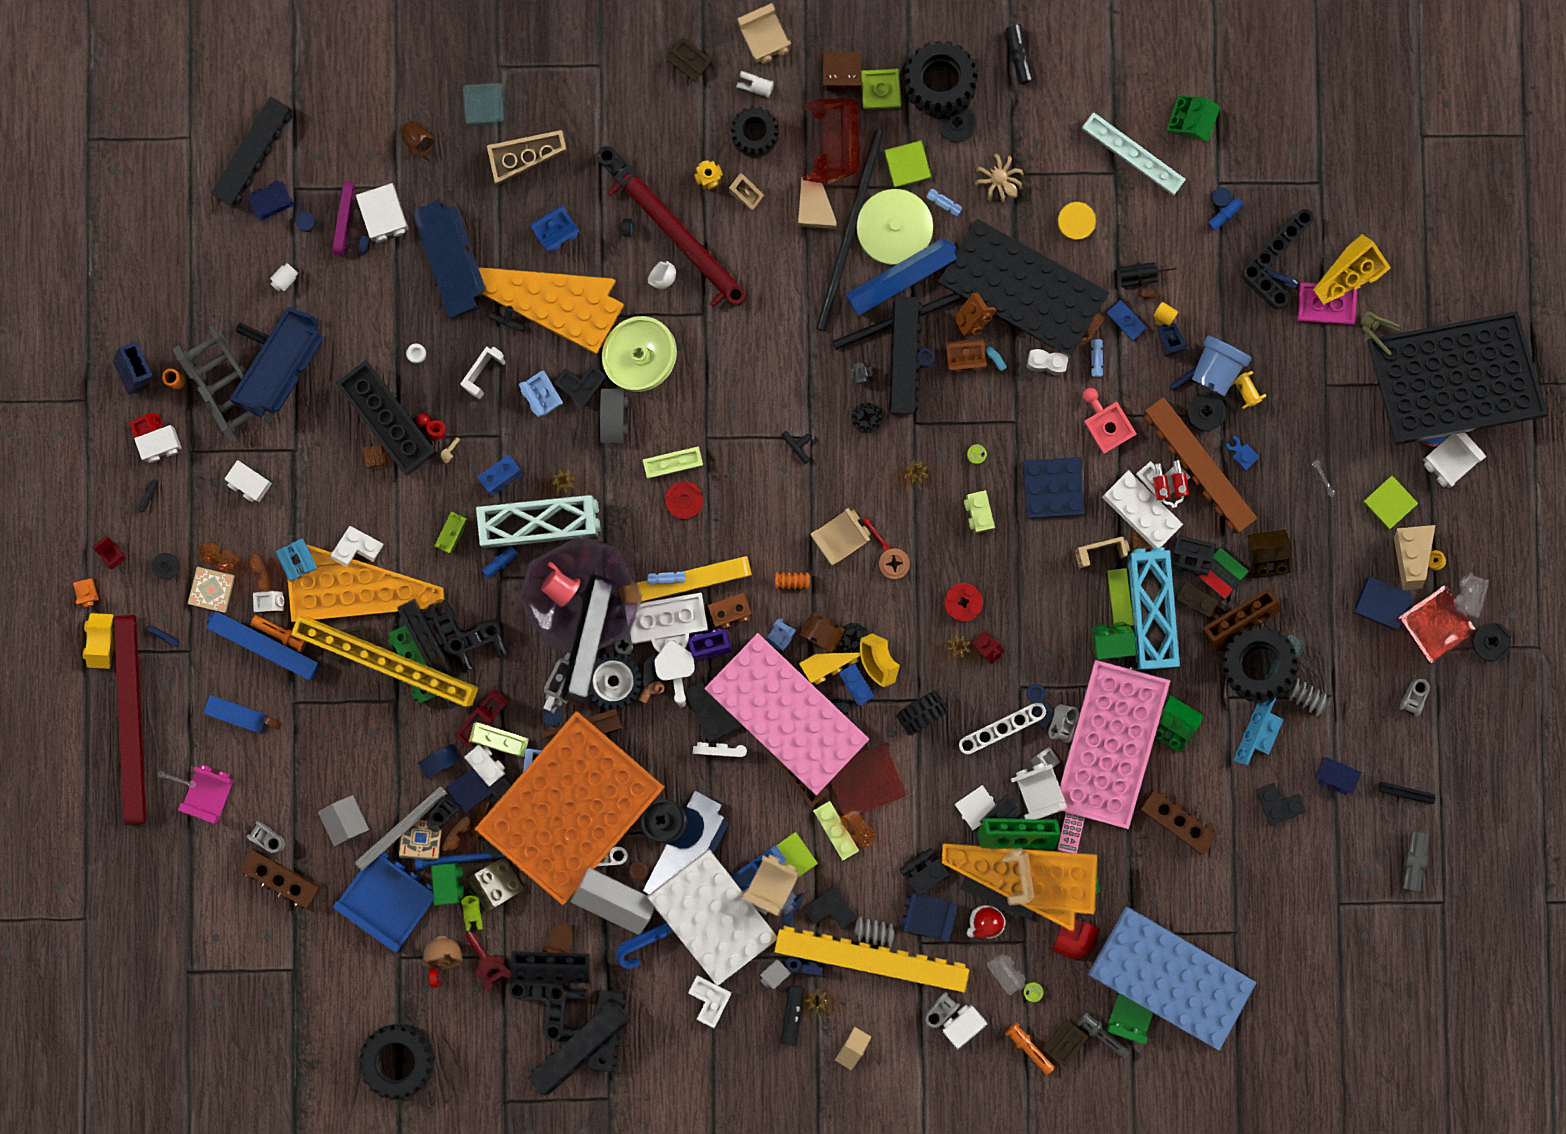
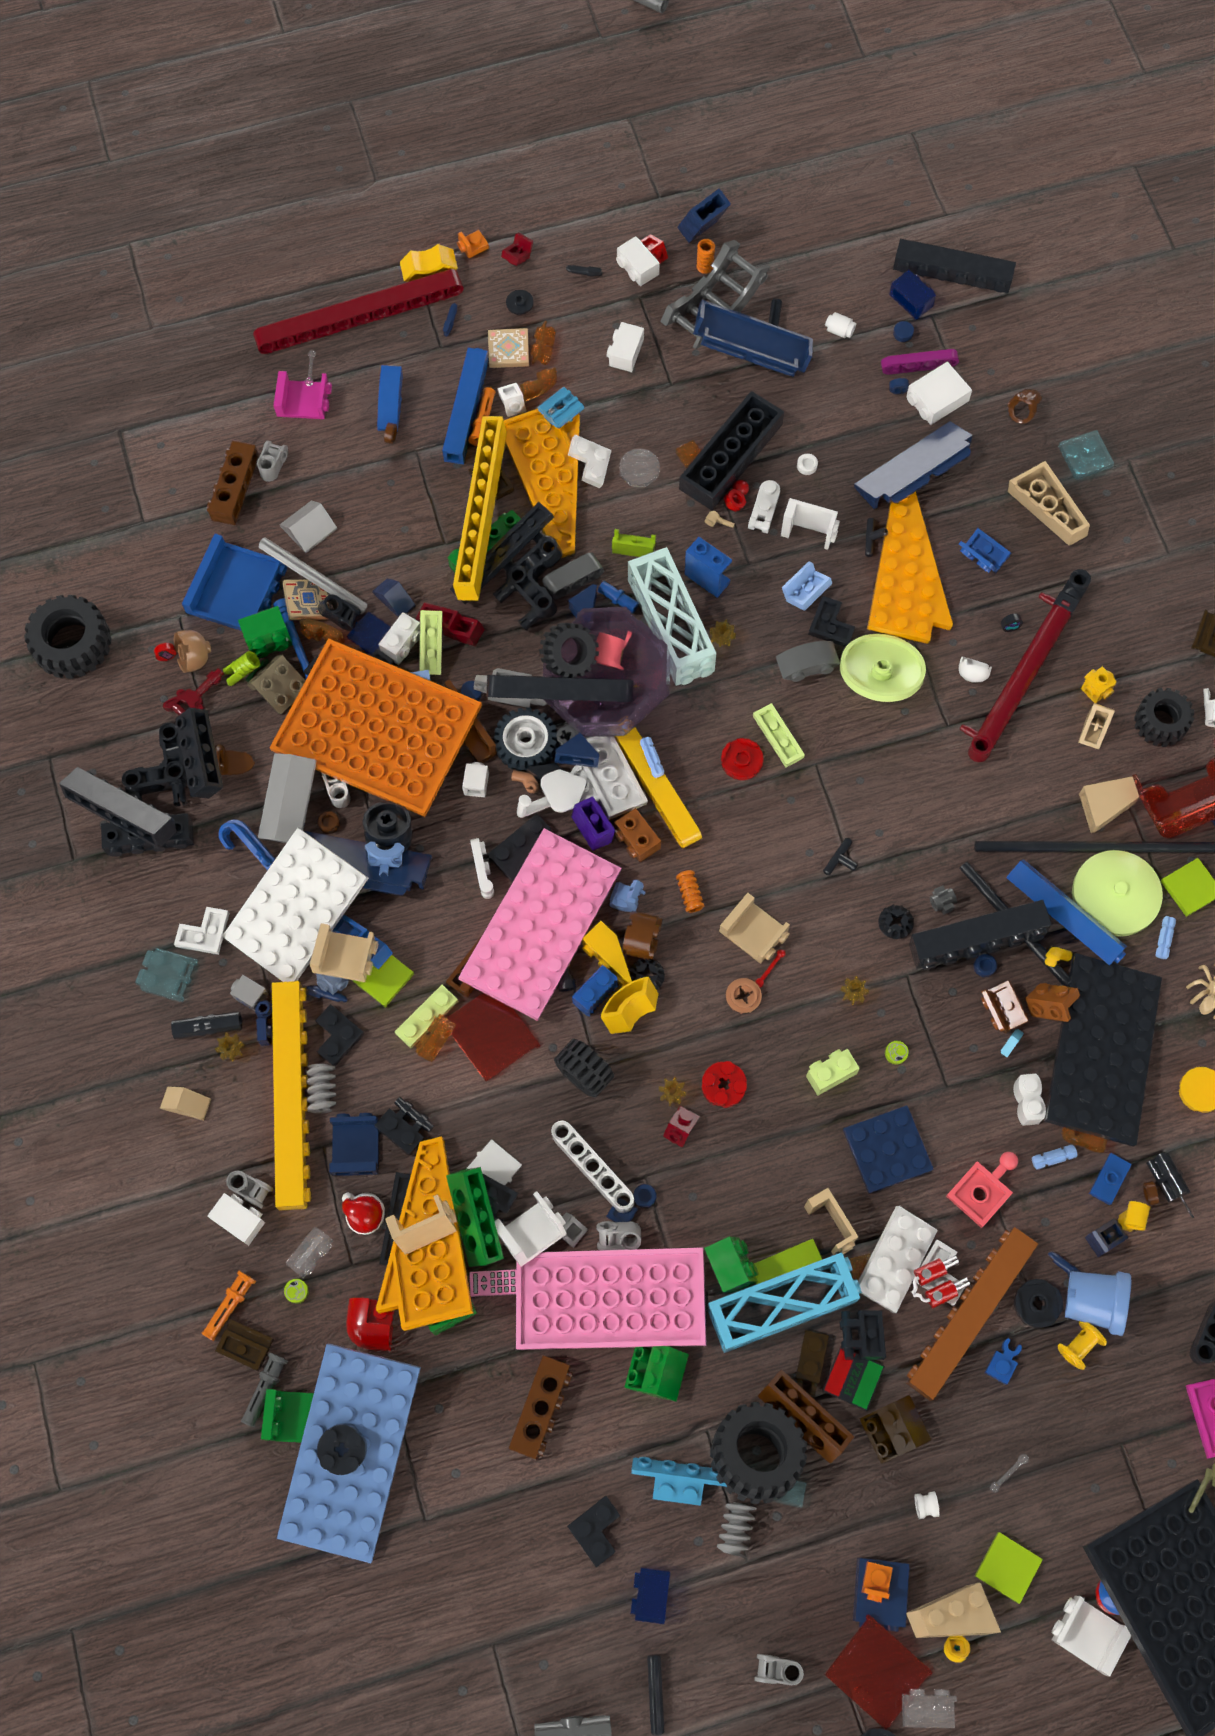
camera: 75 degrees right, 15 degrees down
none -> clear light blue plate [135,948,198,1002]
none -> black plate [317,1423,367,1475]
none -> medium blue piece [365,842,405,876]
none -> white brick [462,762,489,798]
none -> black tyre [539,623,599,678]
none -> dark grey beam [542,552,604,599]
none -> dark blue slope [555,733,600,768]
none -> dark blue slope [569,584,597,632]
none -> clear tile [619,448,660,488]
none -> white plate [748,480,780,534]
none -> orange bracket [862,1561,893,1603]
none -> white wheel [914,1491,939,1519]
none -> yellow arm [1045,947,1072,967]

